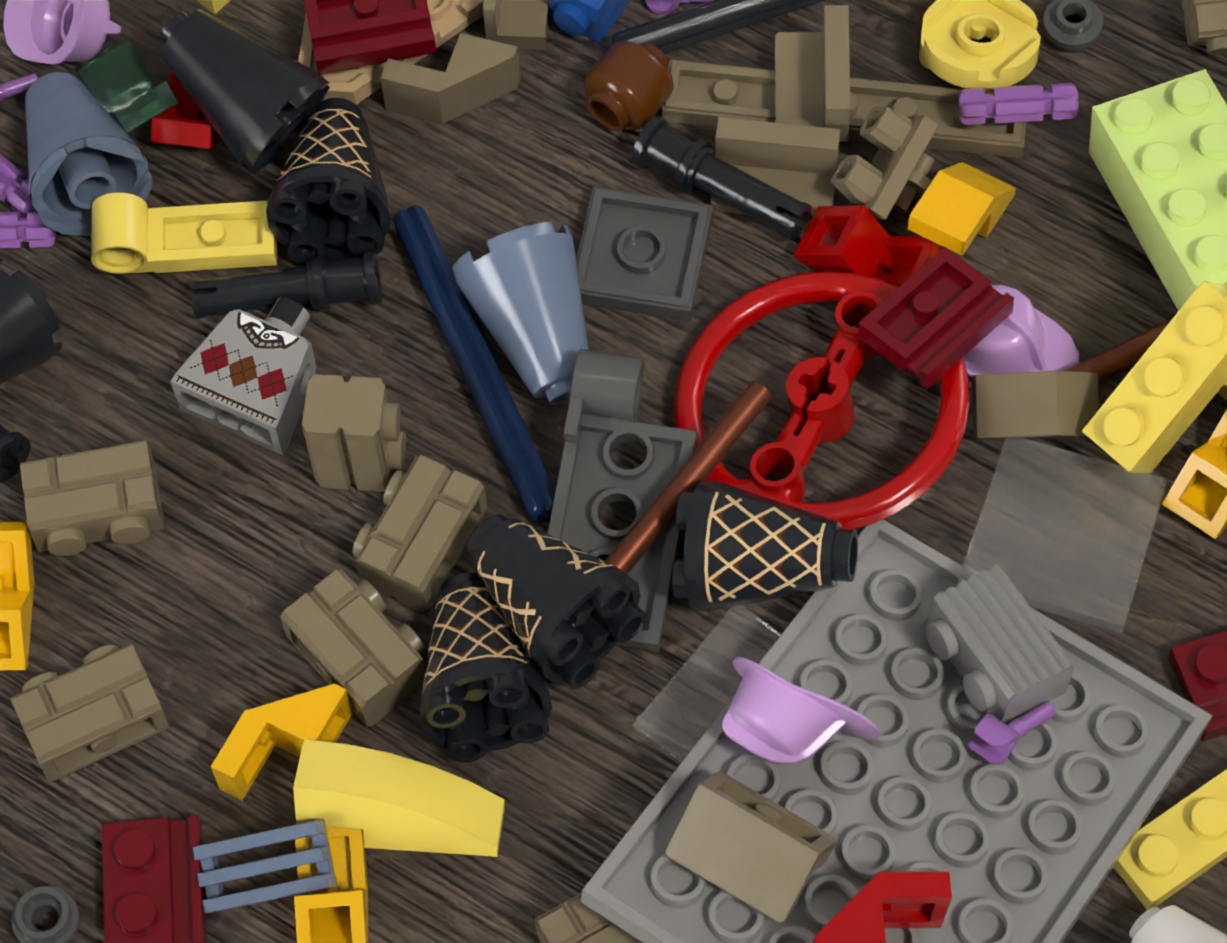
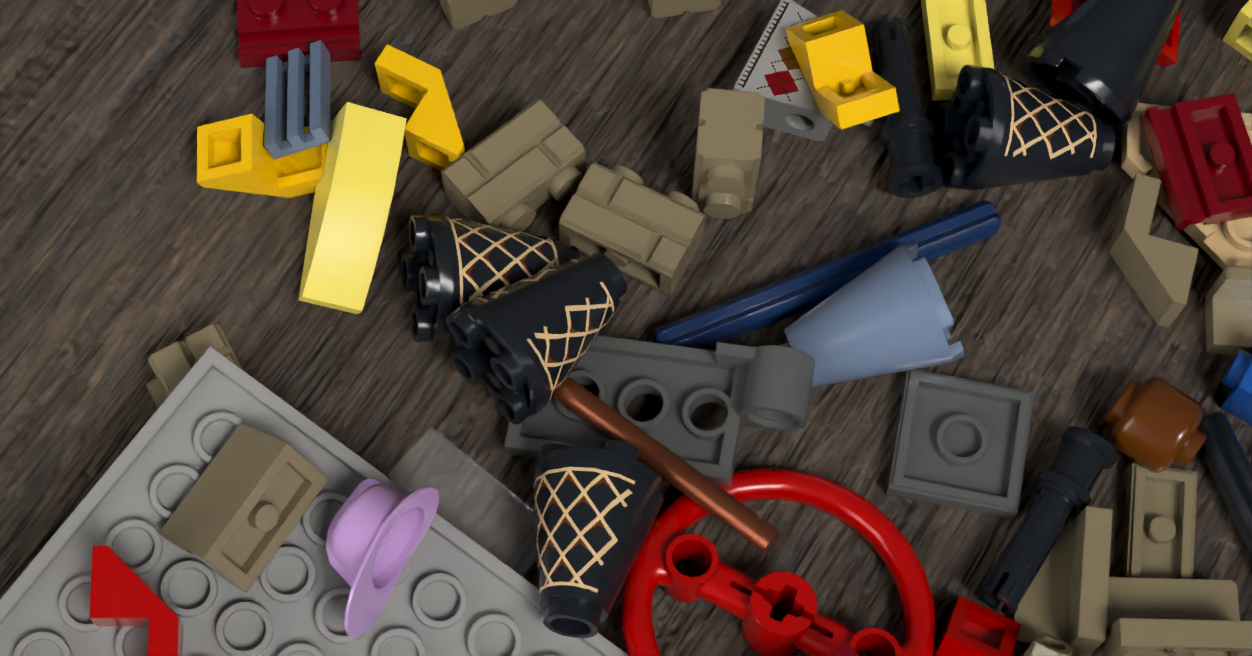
camera: 85 degrees right, 5 degrees up
none -> yellow slope [785,10,900,130]

